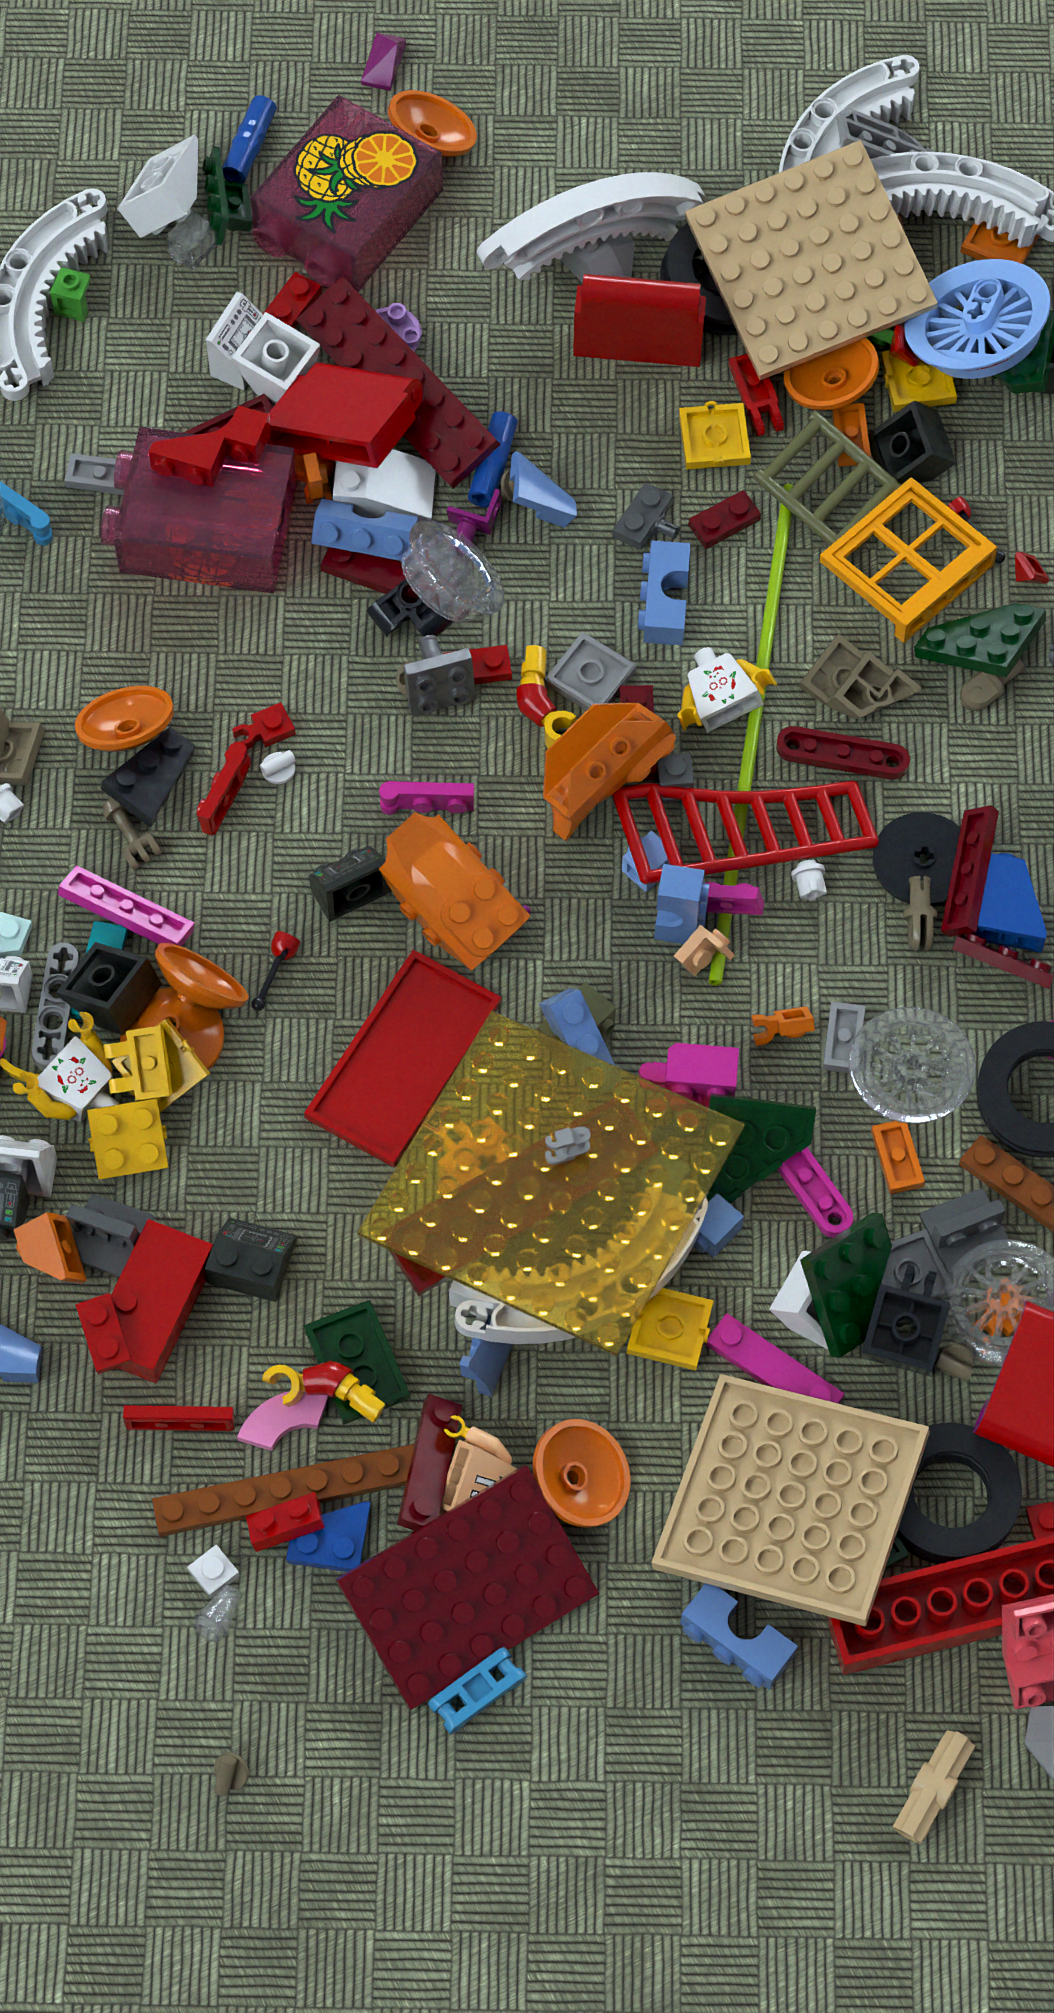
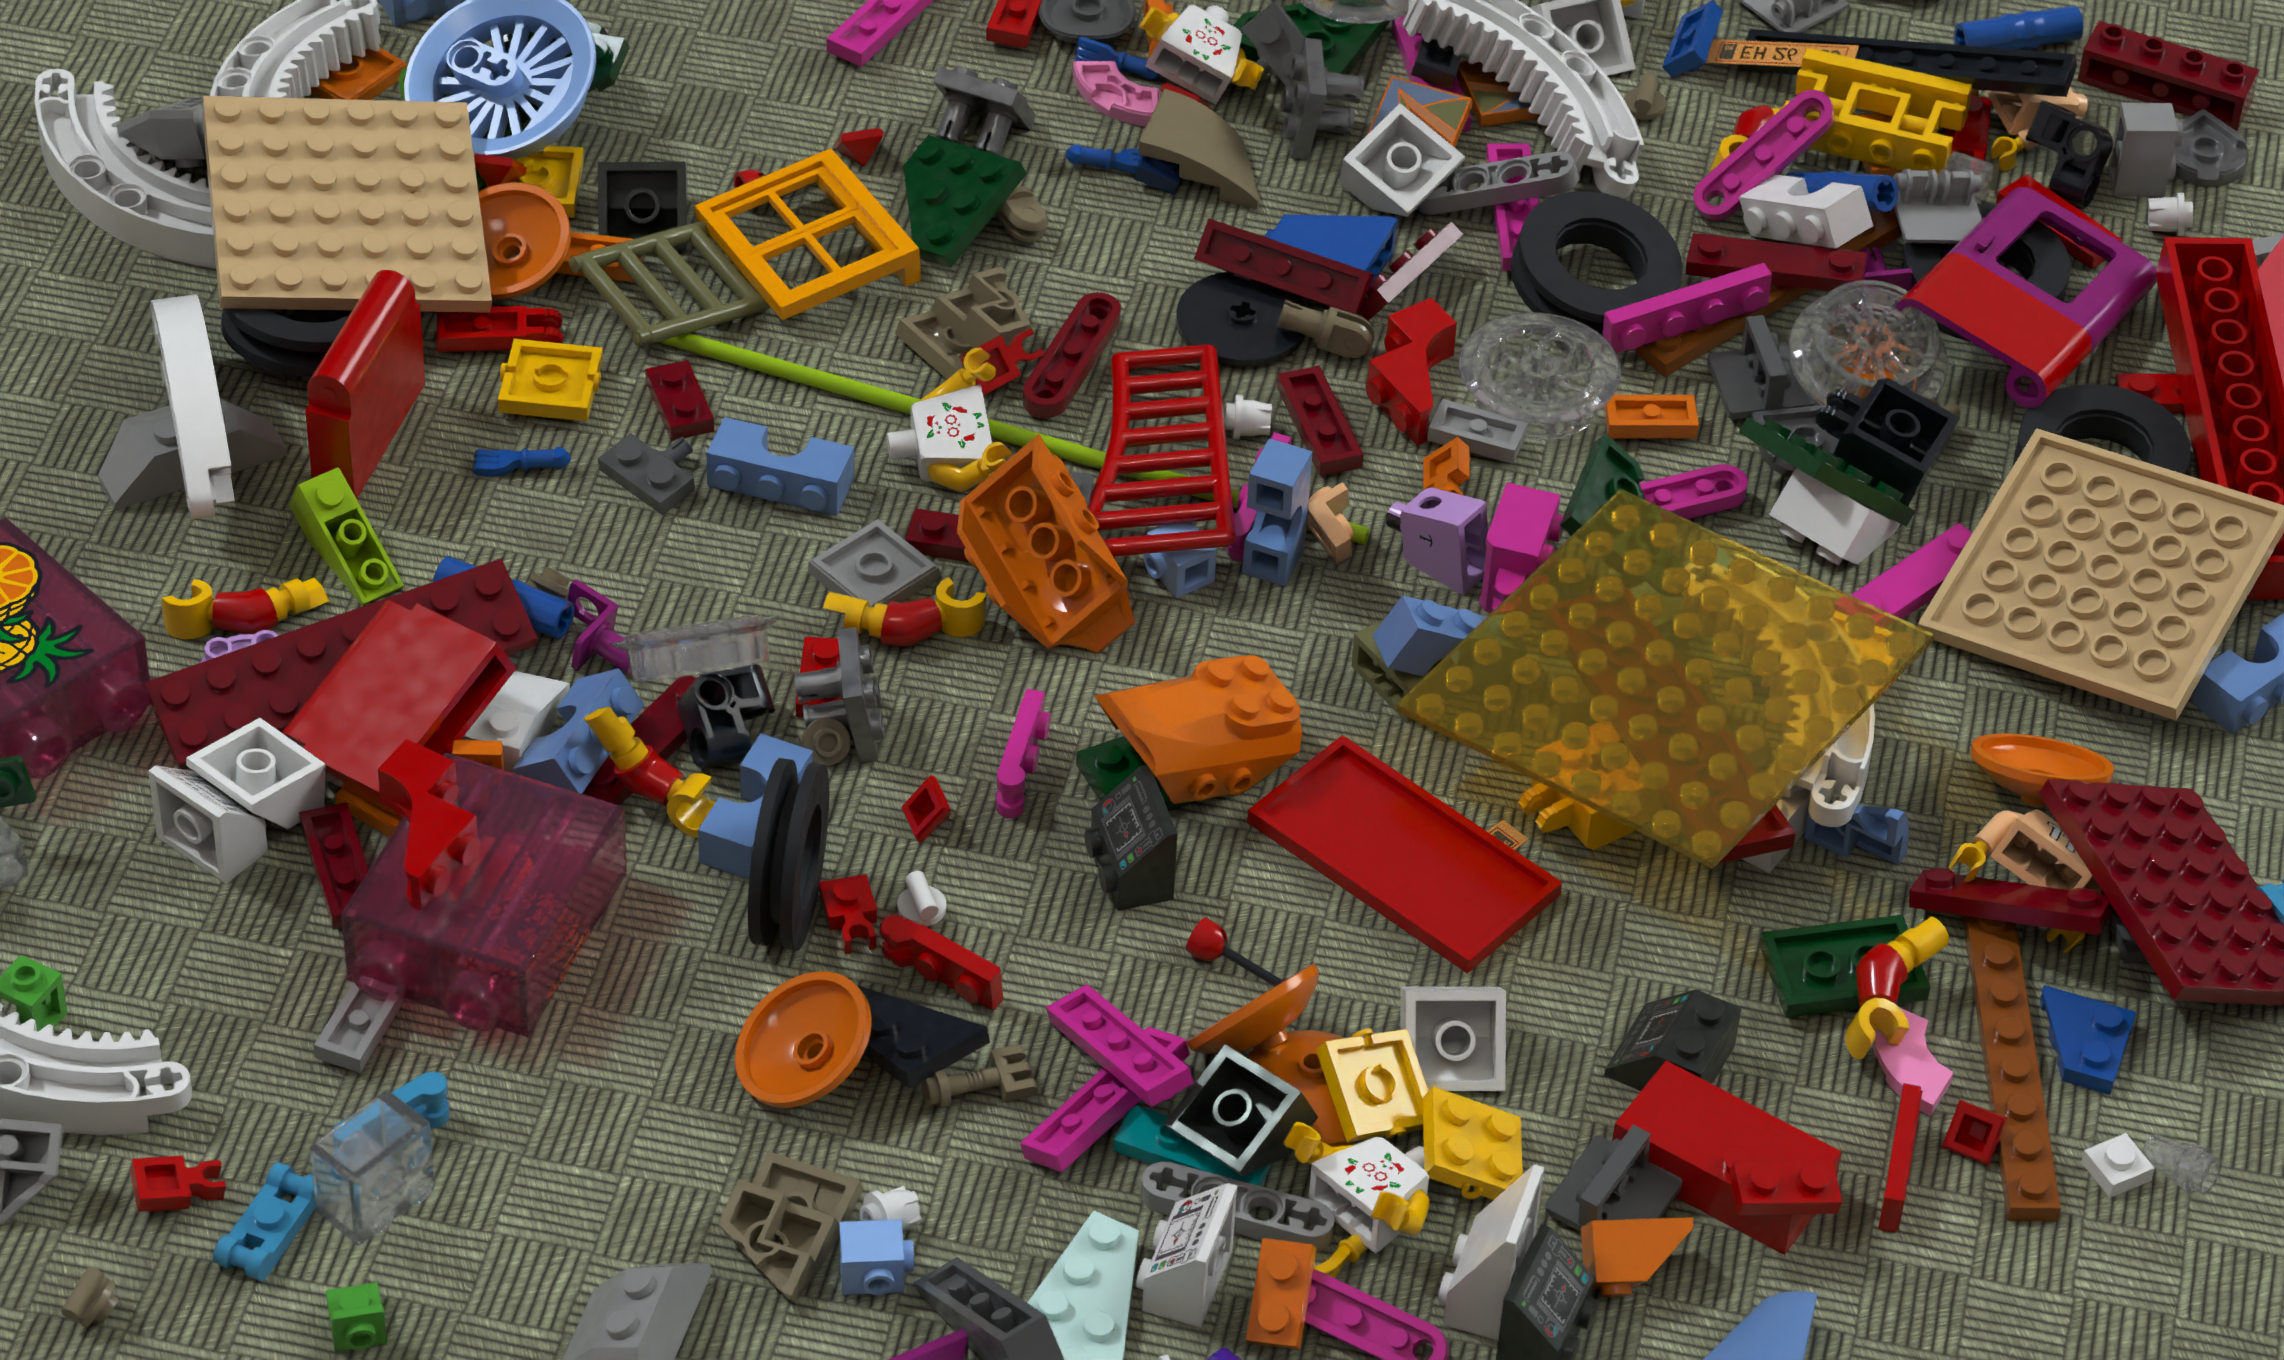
camera: 80 degrees left, 20 degrees down
yellow plate [103,1026,173,1101] -> none
red plate [246,1492,325,1552] -> none
red plate [263,272,322,329] -> none
medium blue slope [509,451,577,528] -> none
light grey piece [545,1127,591,1165] -> none
none -> yellow piece [161,578,329,639]
none -> lime slope [289,467,404,606]
none -> blue piece [473,447,571,477]
none -> yellow piece [583,707,716,838]
none -> medium blue arch [698,733,813,879]
none -> black tyre [748,758,830,951]
none -> red slope [901,775,951,842]
none -> red plate [958,328,1044,395]
none -> dark pink plate [1046,984,1193,1107]
none -> dark red plate [1276,366,1364,476]
none -> red arch [1365,297,1457,446]
none -> lavender torso [1386,487,1488,595]
none -> white slope [1400,987,1506,1091]
none -> dark pink plate [1602,263,1772,355]
none -> red slope [1942,1099,2007,1166]

